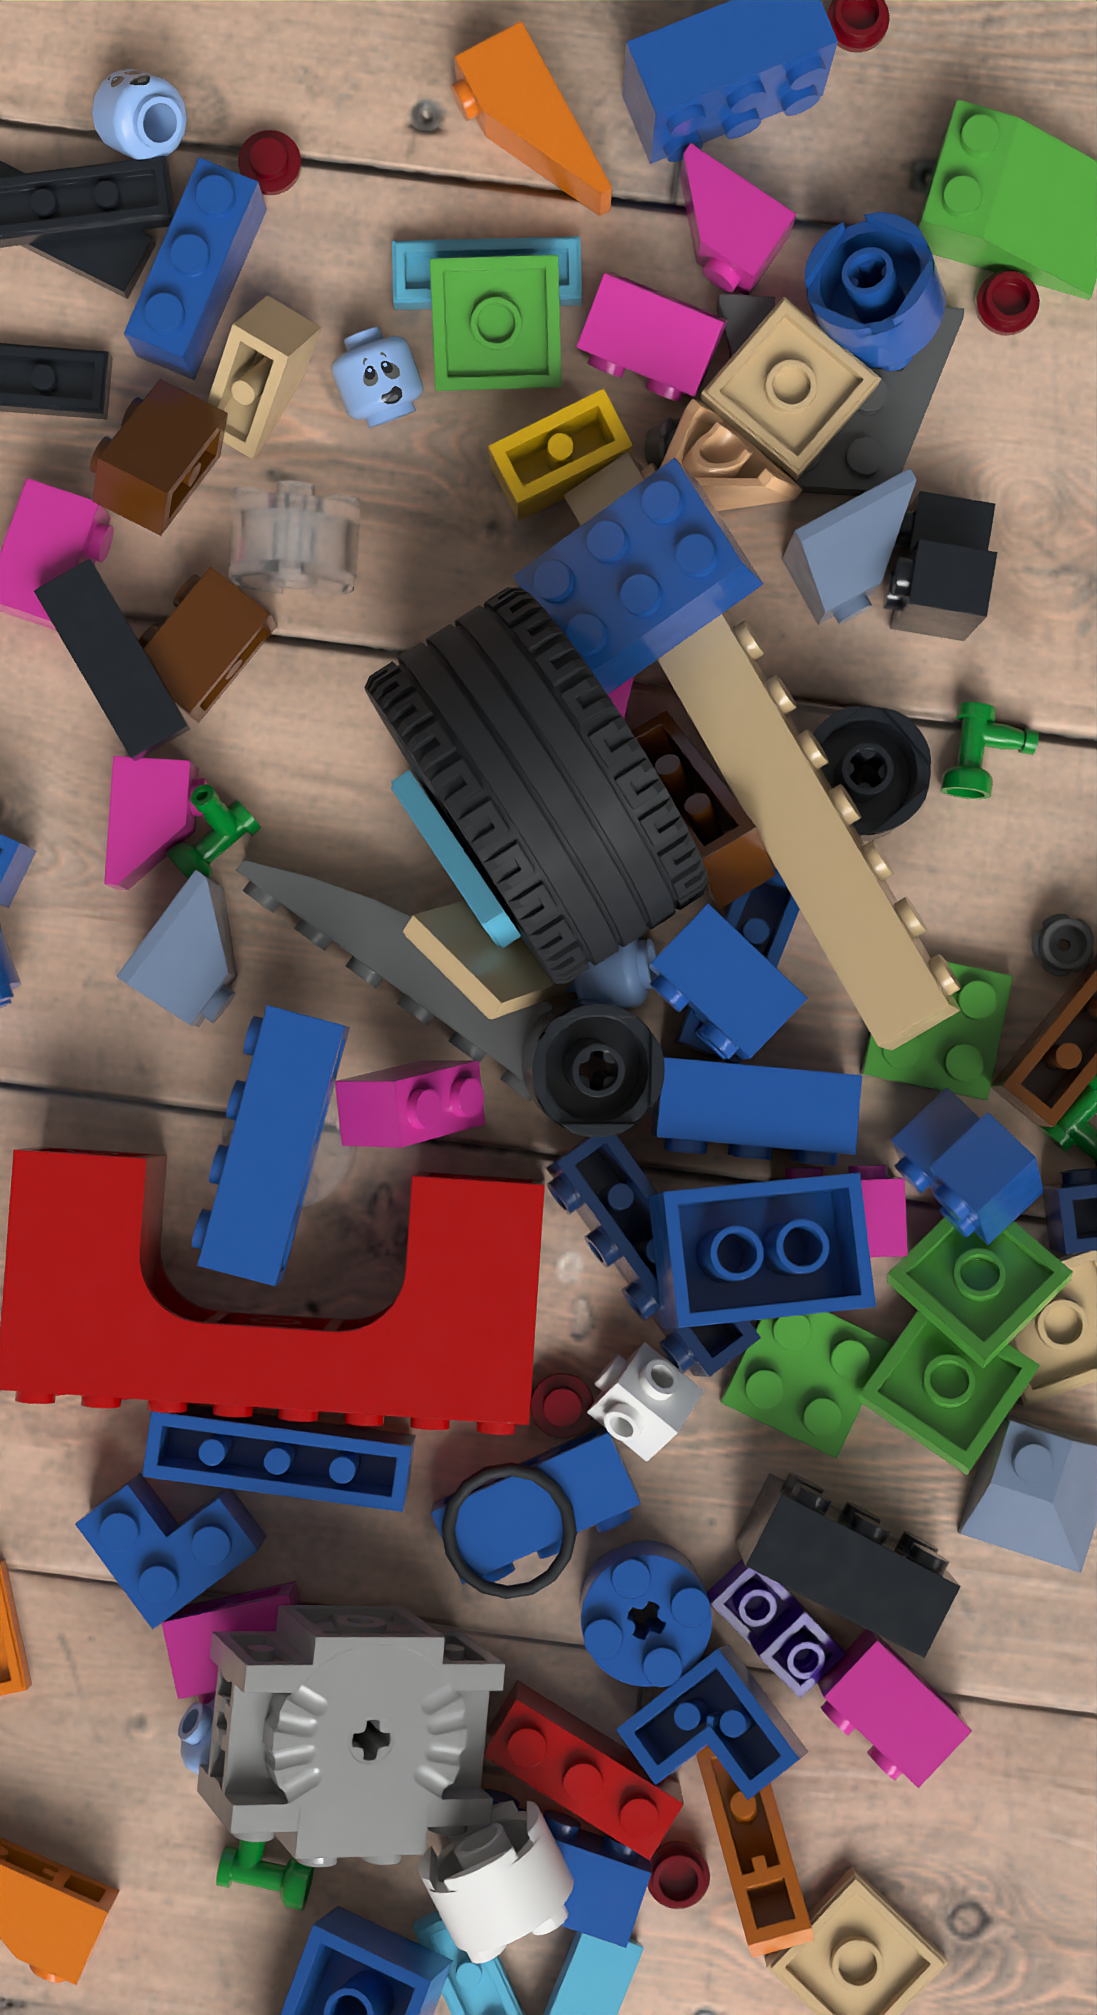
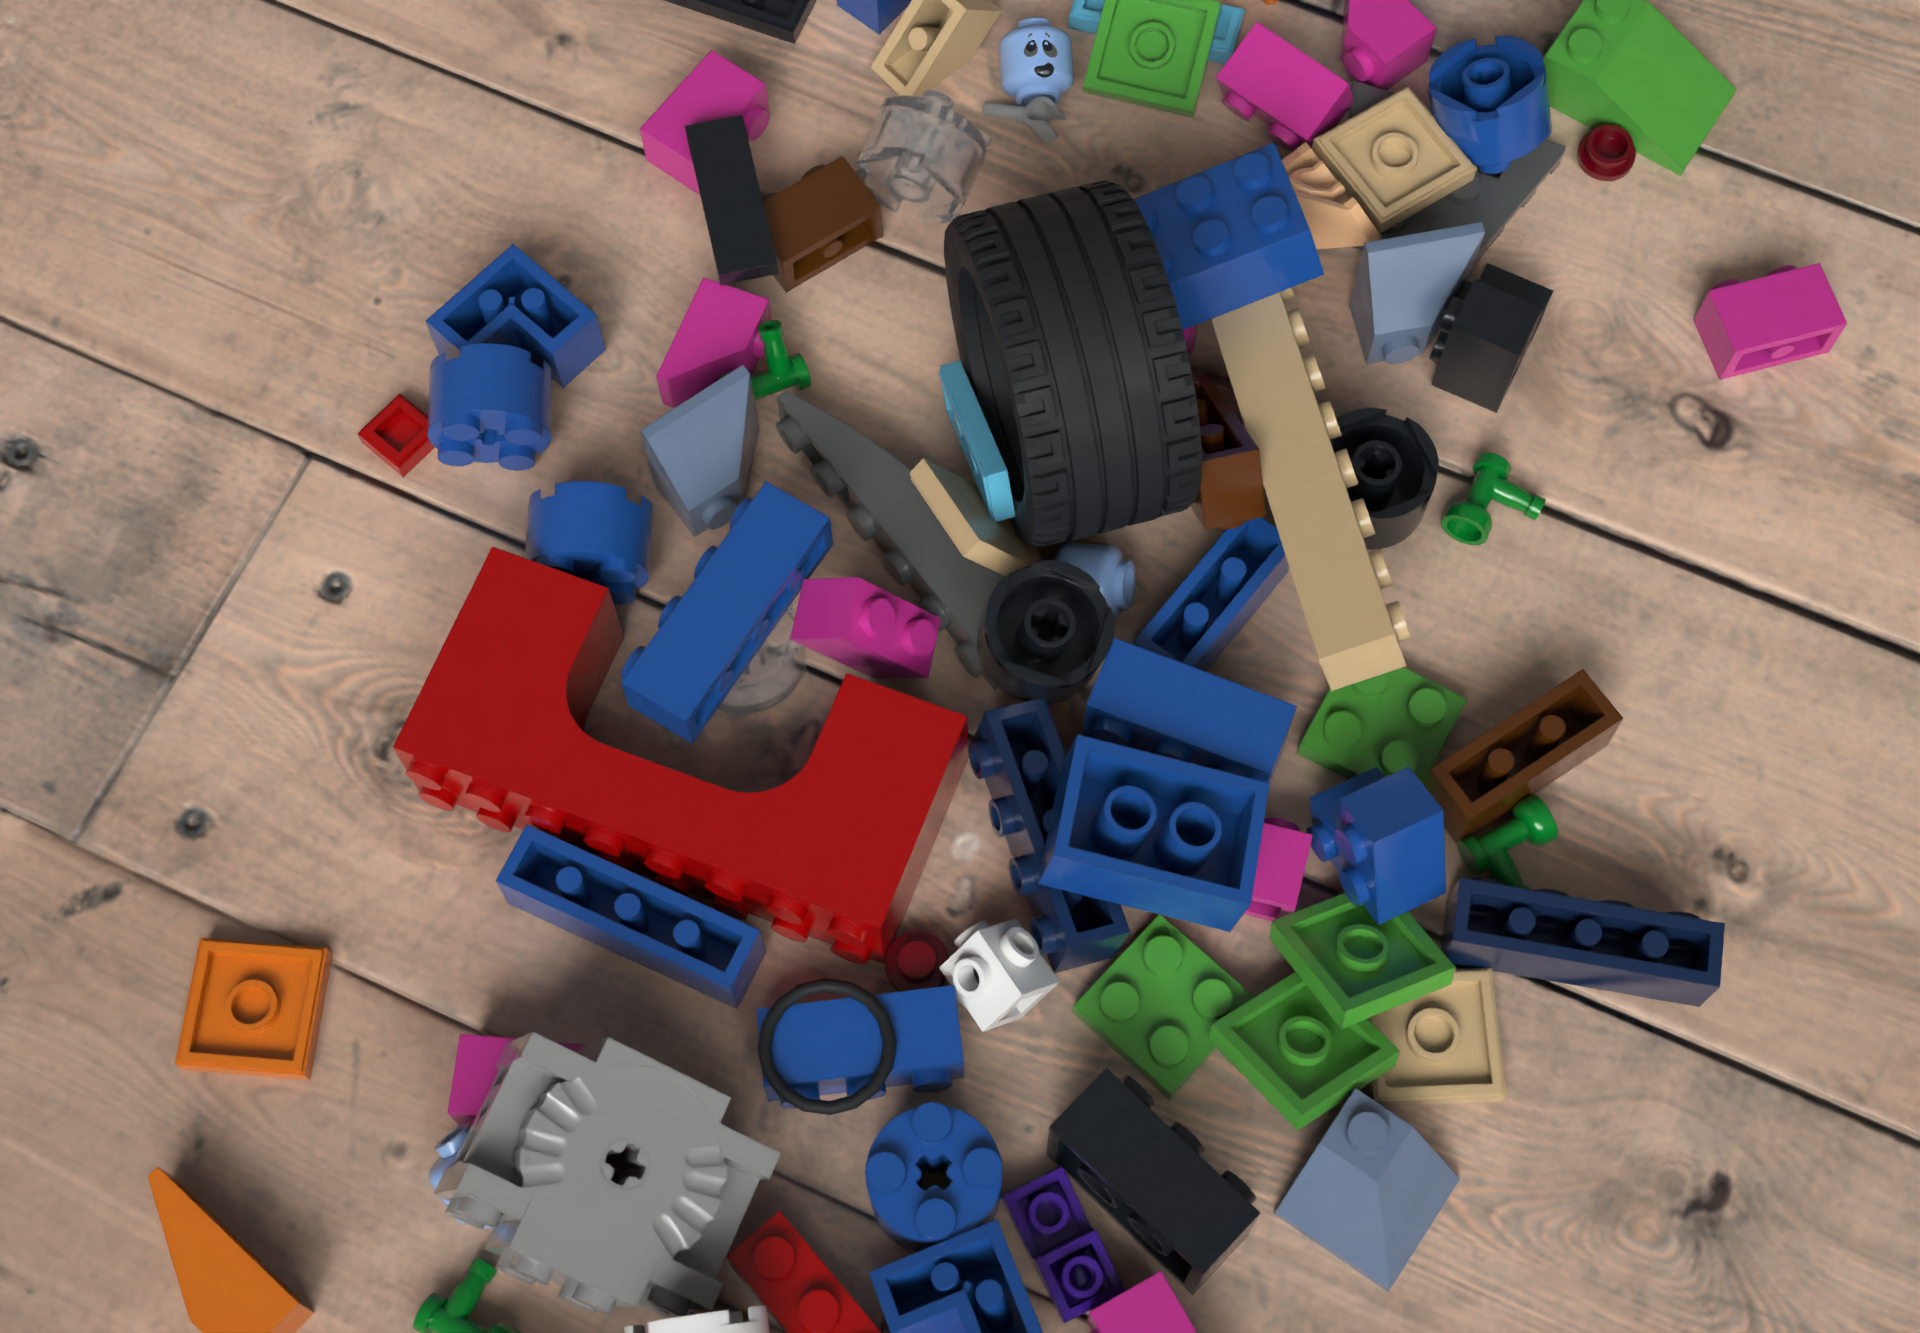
camera: 20 degrees right, 20 degrees down
blue brick [75,1472,267,1630] -> none
reddish brown brick [90,379,228,536] -> none
yellow brick [488,388,633,522] -> none
blue brick [648,904,808,1060] -> none
dark grey plate [1031,914,1094,977] -> none
none -> blue brick [525,481,653,605]
none -> light grey hand [983,96,1066,143]

